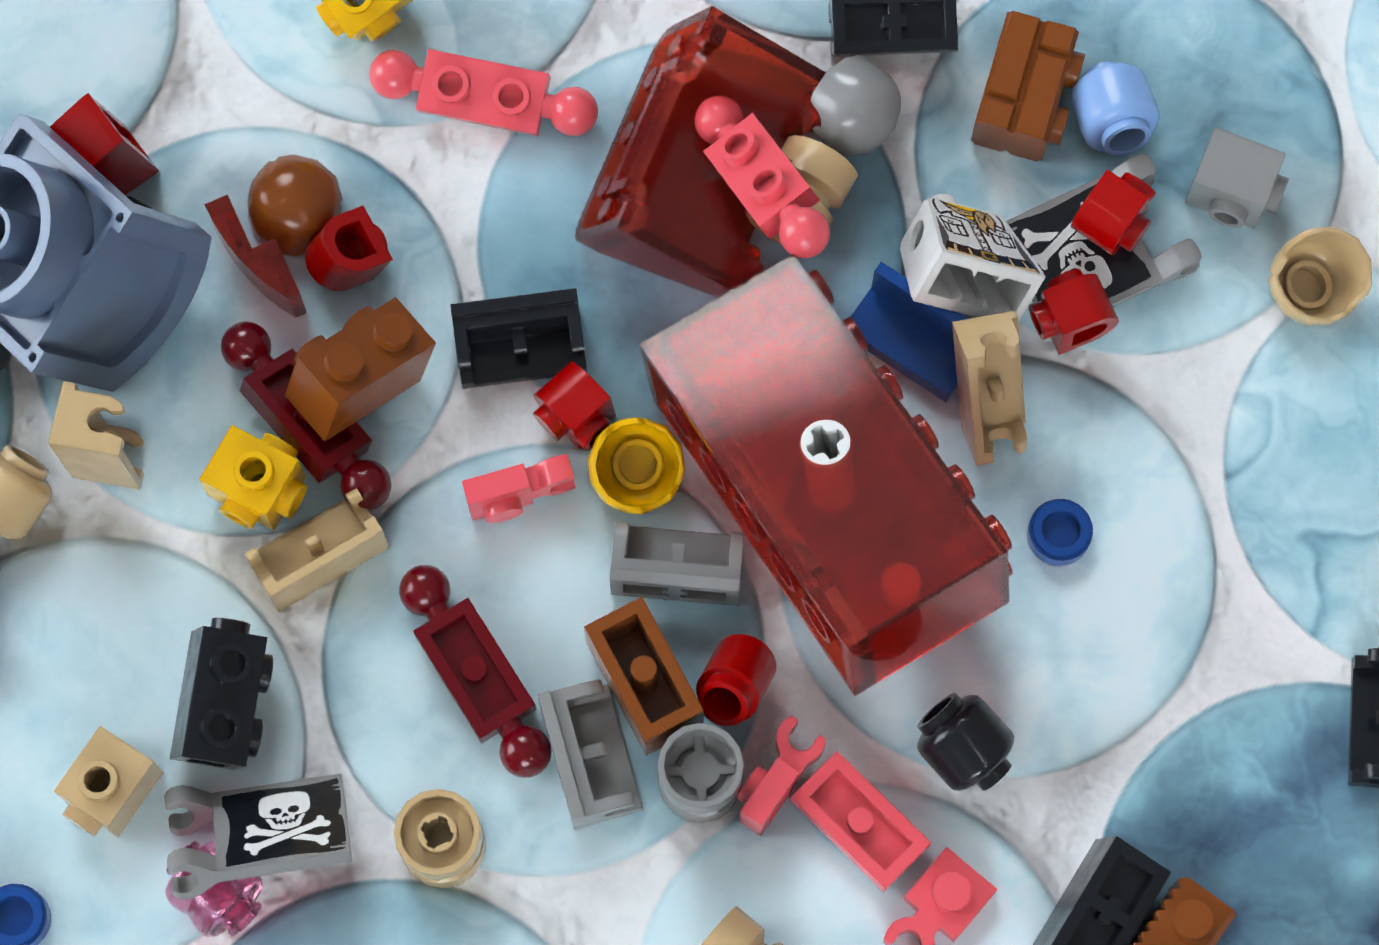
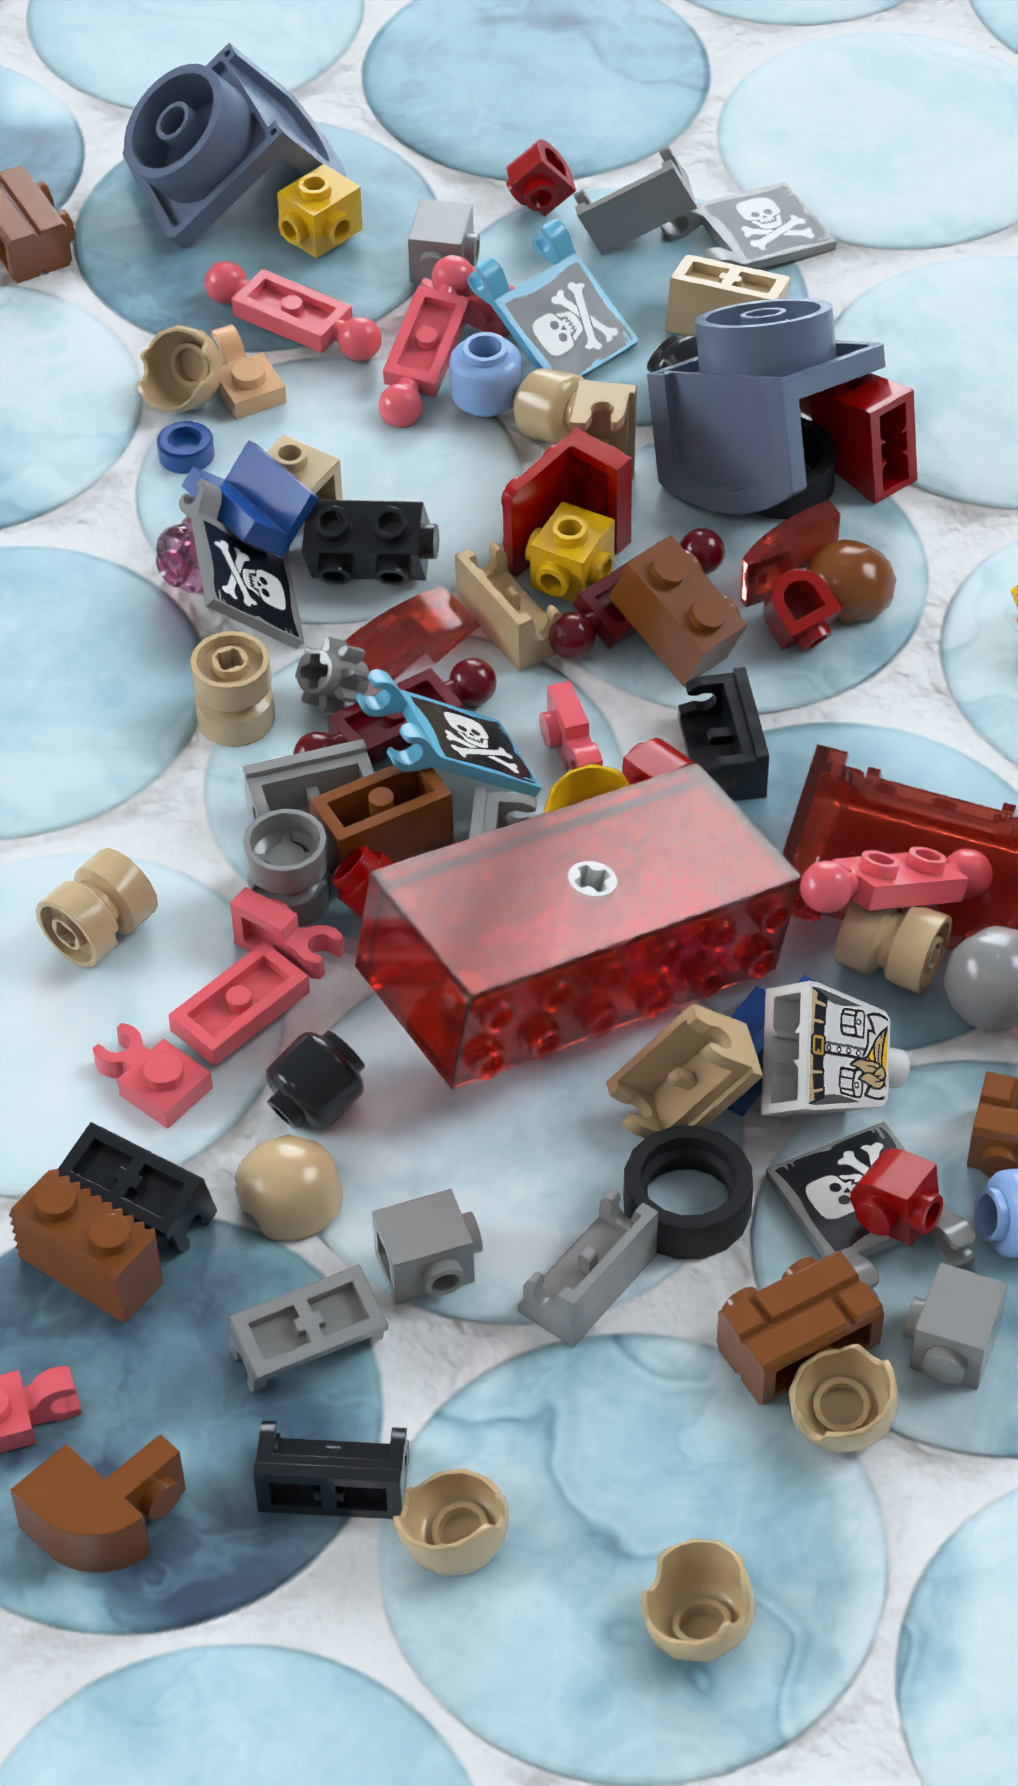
camera: 90 degrees right, 25 degrees down
coral plate [369,49,598,137] -> none
blue tile [1027,499,1093,566] -> none
red plate [1029,269,1119,355] -> none
none -> blue panel [181,440,319,557]
none -> light grey hinge [228,1264,389,1392]
none -> tan hair [235,1134,343,1240]
none -> light grey gear [295,636,370,714]
none -> clear red slope [345,586,480,690]
none -> flag [355,669,541,798]
none -> light grey brick [372,1189,483,1305]
none -> red bracket [501,428,632,577]
none -> light grey hinge [518,1189,658,1347]
none -> black tyre [623,1125,753,1259]
none -> dark orange brick [716,1251,885,1405]

